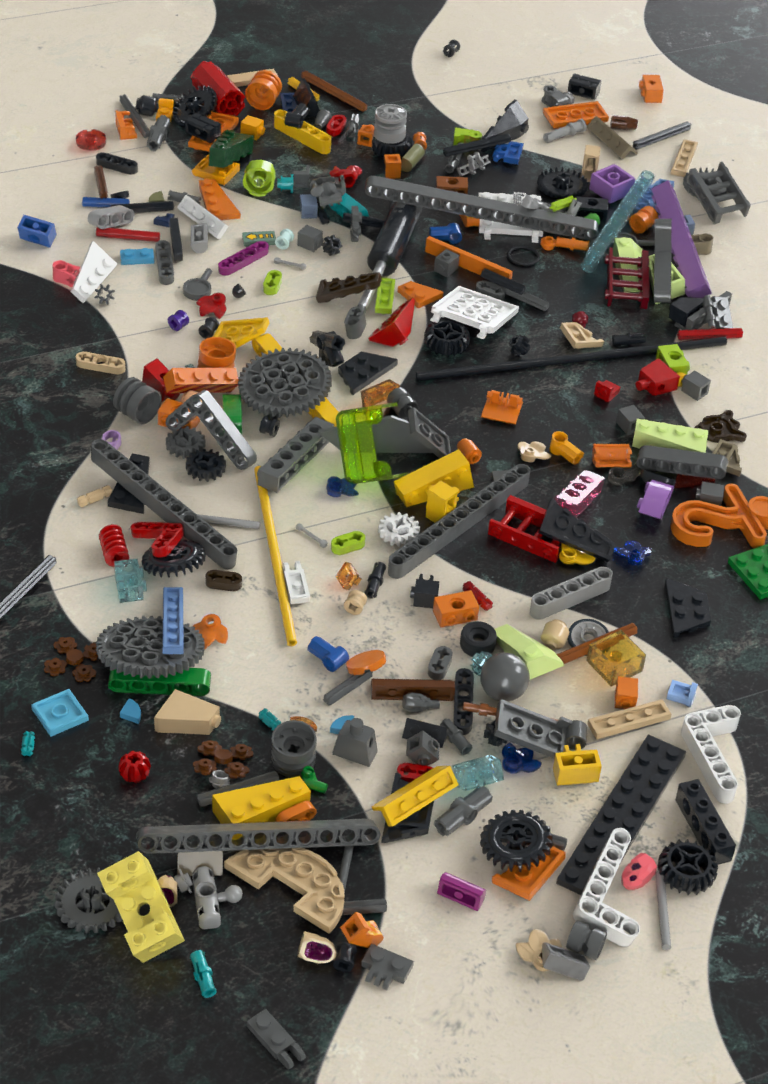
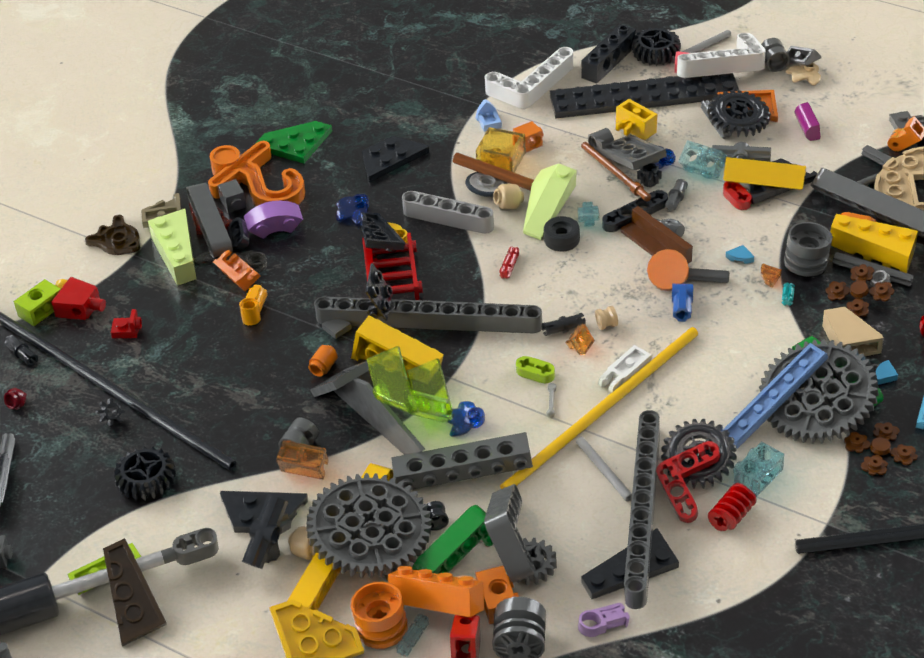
camera: 120 degrees left, 0 degrees up
tan axle [77,485,113,507] -> none
black gear [186,449,226,482] -> none
orange plate [193,614,228,650] -> none
dark brown beam [205,570,242,591] -> none
dark grey torso [332,718,378,767] -> none
red wedge [368,298,415,347] -> none
white gear [378,512,420,547] -> none
orange wing [397,281,443,308] -> none
black hinge [402,718,448,748] -> none
dark grey brick [406,731,440,766] -> none
black brick [410,574,440,609] -> none
yellow brick [426,480,460,523] -> none
dark grey beam [428,646,453,680] -> none
white plate [430,286,519,339] -> none
orange brick [433,590,479,628] -> none
dark grey beam [475,281,506,301] -> none
dark grey piece [480,652,530,702] -> none
orange hinge [481,390,523,425] -> none
tan plate [517,442,551,462] -> none
clear pink brick [554,470,605,518] -> none
tan wing [560,322,604,349] -> none
tan plate [587,699,672,739] -> none
dark grey brick [616,405,645,435] -> none
dark grey brick [681,370,711,401] -> none
none -> black hinge [365,263,393,321]

